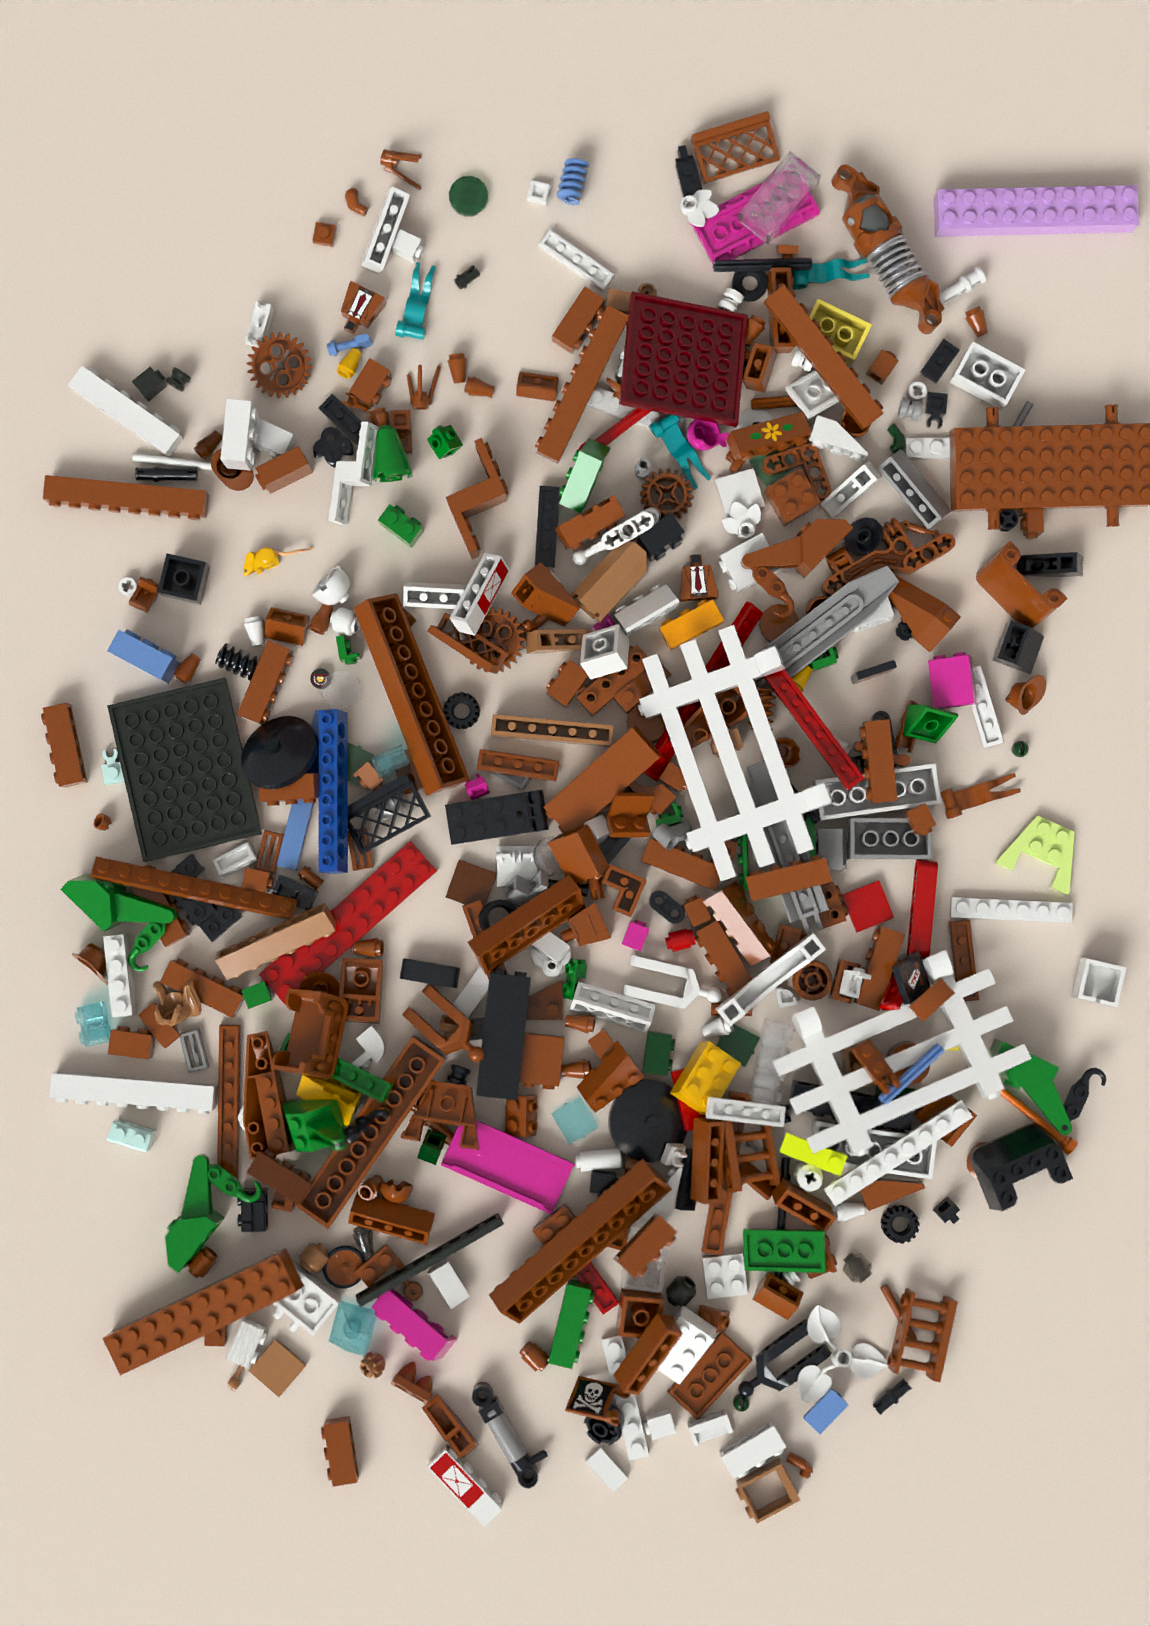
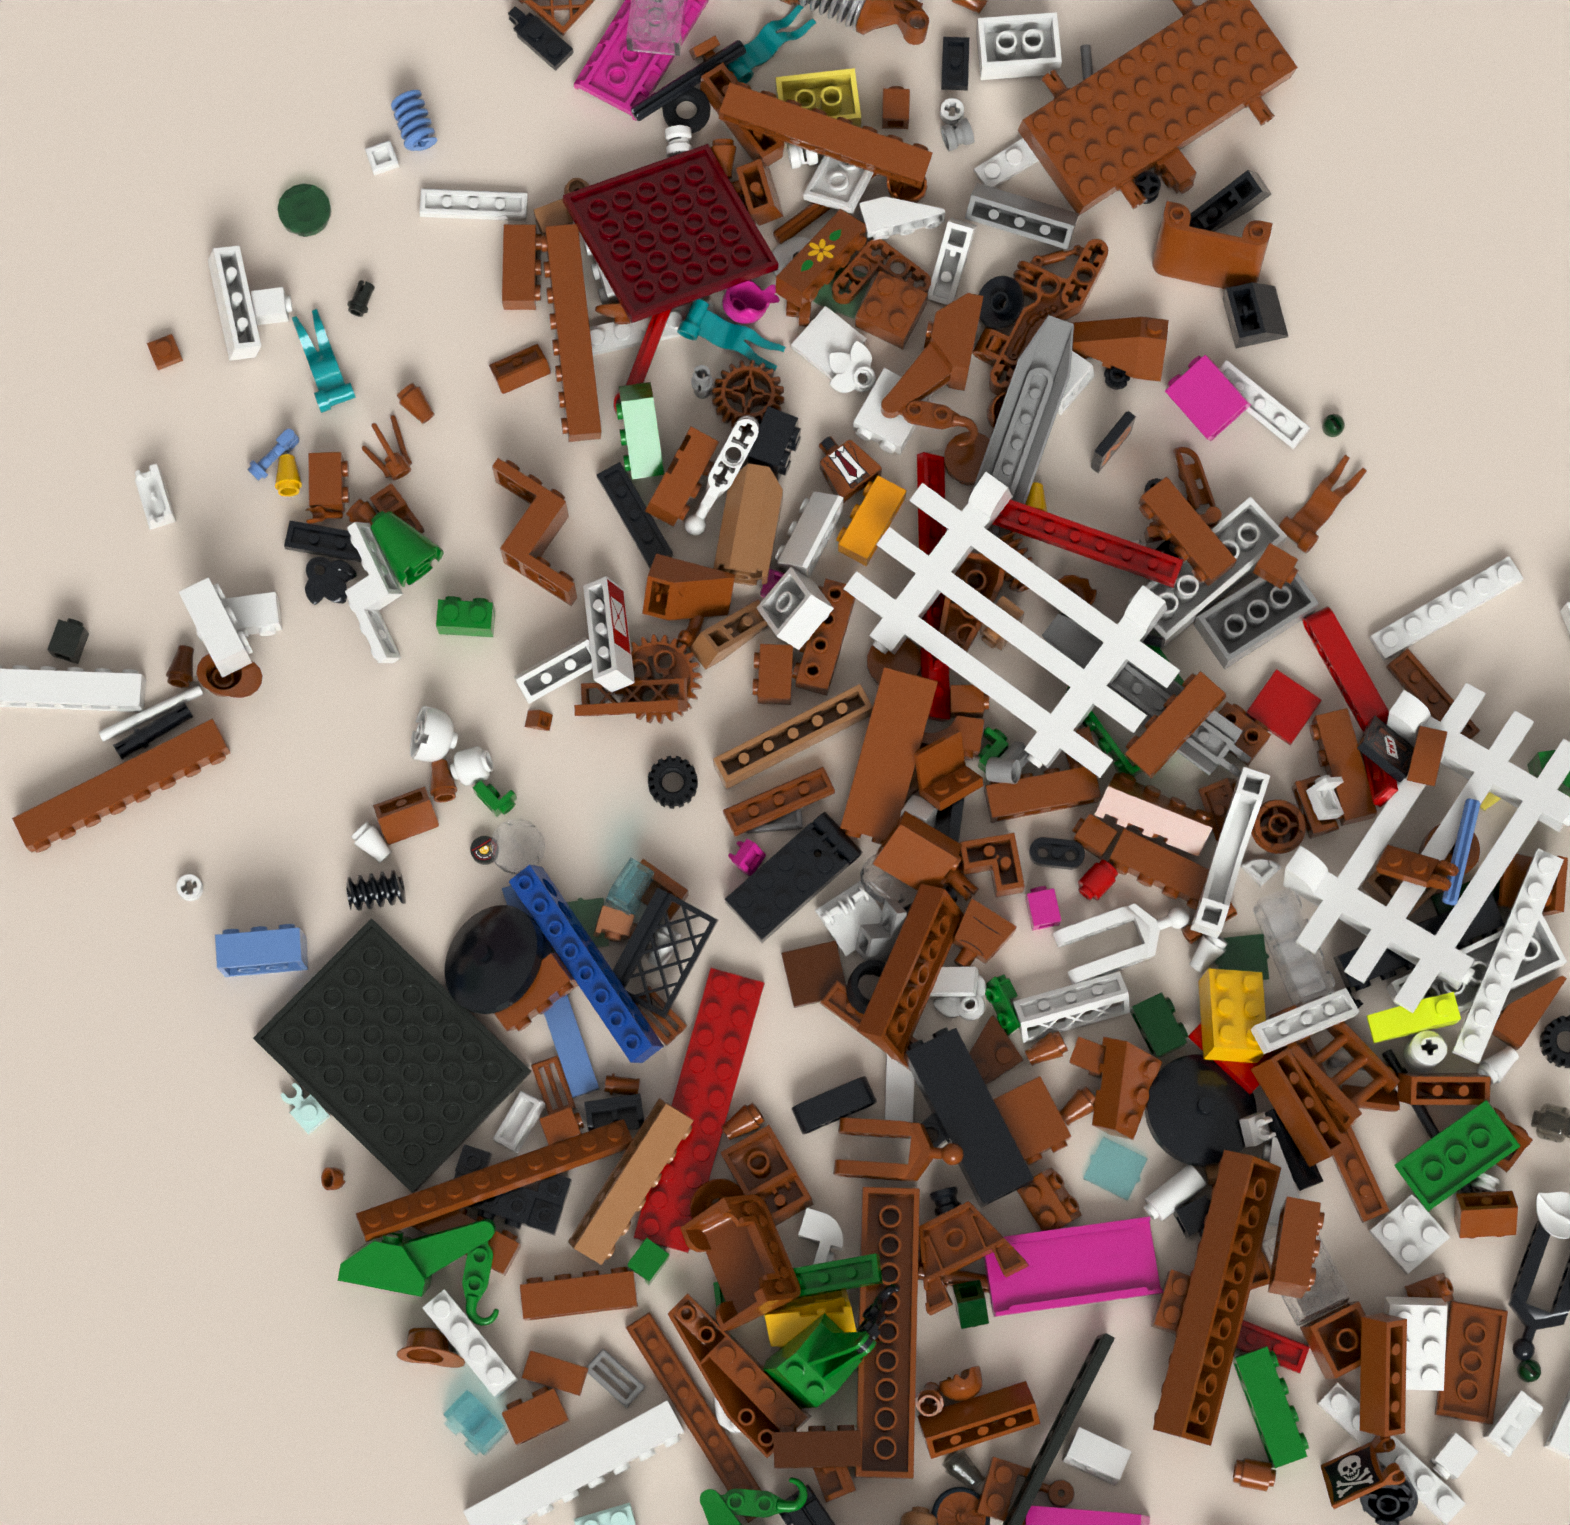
camera: 30 degrees left, 10 degrees down
dark orange brick [41,703,88,788] -> none
dark orange bracket [129,577,158,613] -> none
medium nougat hair [153,980,202,1026] -> none
black brick [157,553,210,605] -> none
pearl dark grey wheel [165,367,191,392] -> none
dark orange cone [173,653,201,684] -> none
dark orange brick [237,640,294,725] -> none
yellow animal [243,547,313,577] -> none
dark orange gear [246,332,312,399] -> none
dark orange brick [255,446,313,494] -> none
dark orange torso [341,281,386,334] -> none
dark orange arm [345,188,368,216] -> none
dark orange brick [354,593,470,796] -> none
dark orange plant [380,149,422,189] -> none
green brick [427,425,463,460] -> none
medium nougat tile [439,1015,460,1040] -> none
dark orange cone [464,376,495,398] -> none
dark orange slope [613,663,672,714] -> none
pearl dark grey head [666,1276,696,1307] -> none
white plate [680,189,719,227] -> none
green bracket [809,647,839,672] -> none
light grey brick [815,828,847,870] -> none
dark green arm [887,424,905,454] -> none
green slope [903,705,959,744] -> none
black plate [925,392,948,429] -> none
yellowish green wing [995,816,1075,895] -> none
dark orange piece [1005,675,1046,715] -> none

